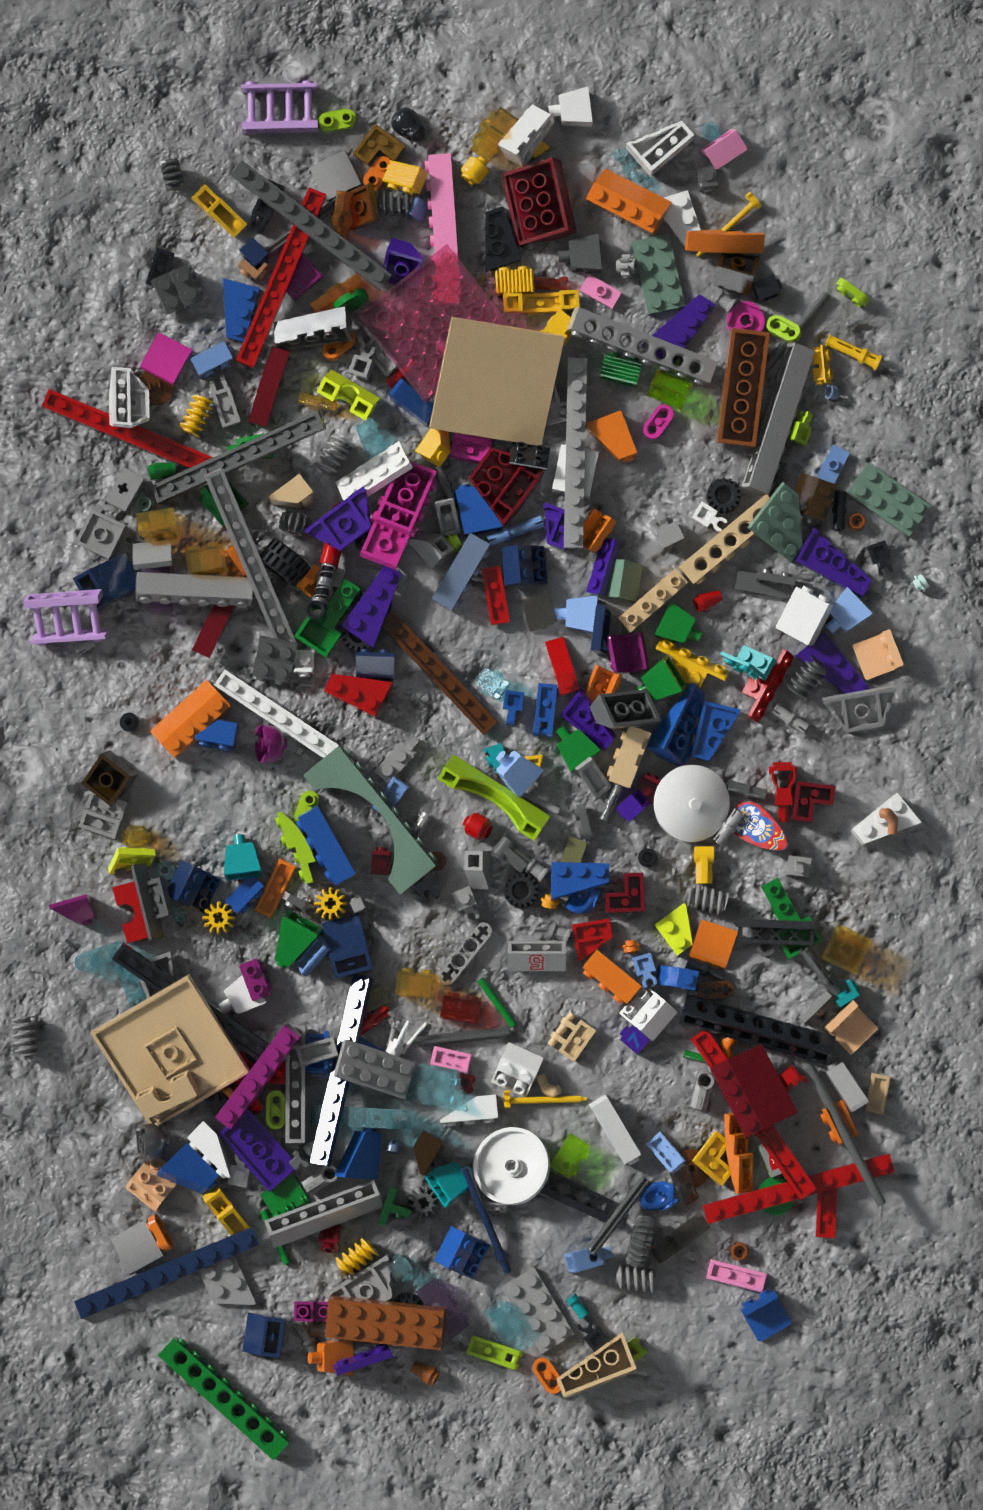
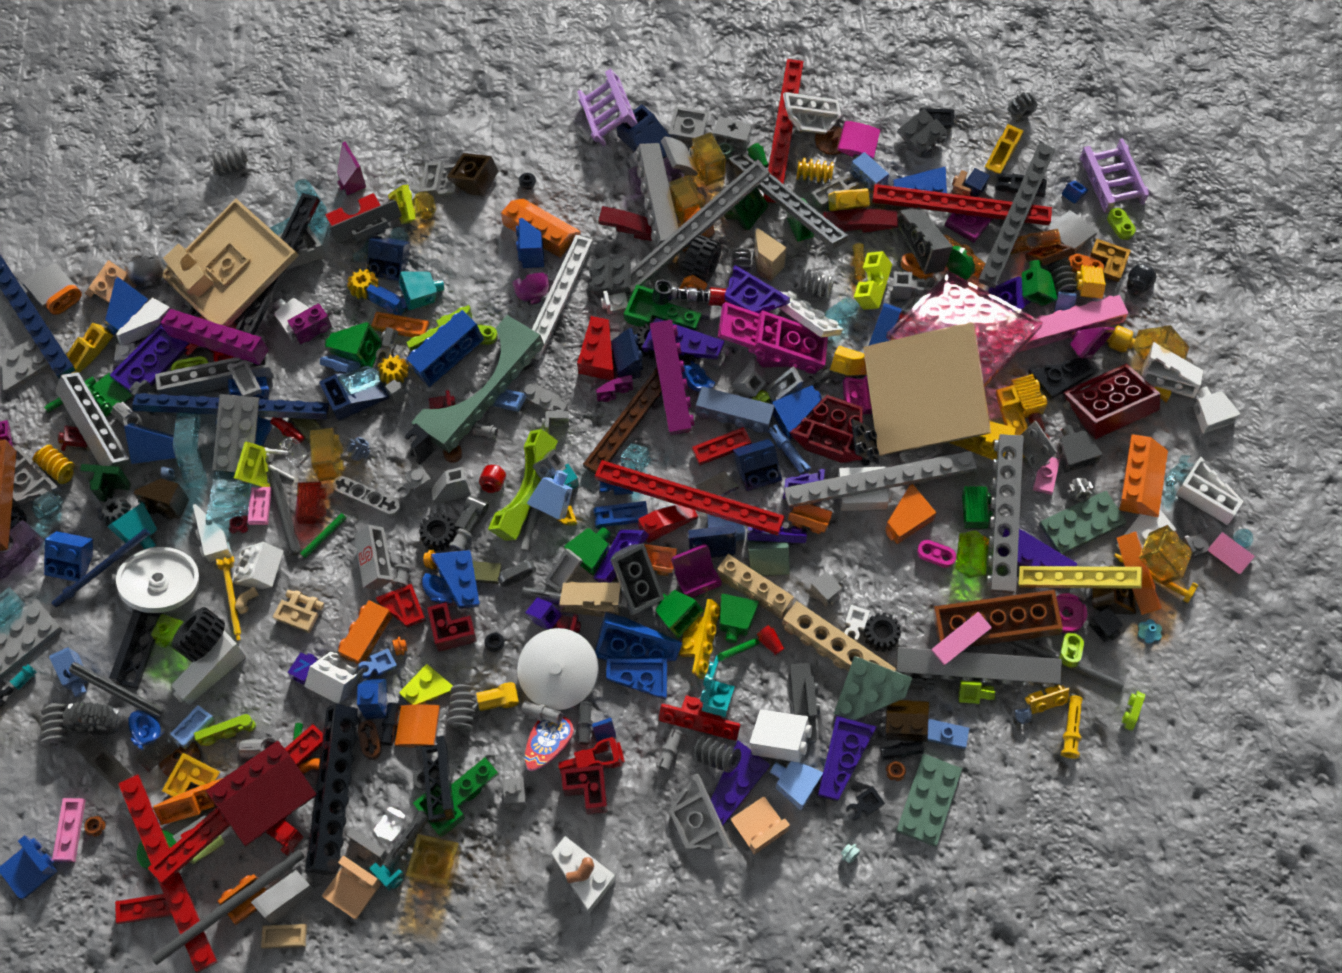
camera: 75 degrees right, 20 degrees down
none -> black tyre [171,607,225,662]
none -> lime plate [194,714,256,746]
none -> neon yellow wing [234,442,271,487]
none -> clear light blue slope [338,366,380,394]
none -> sand blue gear [346,437,370,461]
none -> flat silver bracket [533,449,564,480]
none -> light grey bracket [542,410,570,435]
none -> blue slope [592,718,616,743]
none -> red plate [595,460,785,536]
none -> magenta slope [596,375,633,402]
none -> magenta brick [650,320,695,436]
none -> blue hat [682,361,715,391]
none -> green bar [717,638,759,661]
none -> yellow brick [828,189,870,211]
none -> bright pink tile [931,612,992,666]
none -> light yellow plate [1018,566,1142,589]
none -> green torso [1021,260,1058,306]
none -> light grey hinge [1021,421,1058,472]
none -> blue slope [1062,180,1088,204]
none -> magenta slope [1070,327,1116,358]
none -> medium azure plant [1138,619,1162,644]
none -> clear yellow brick [1139,525,1192,585]

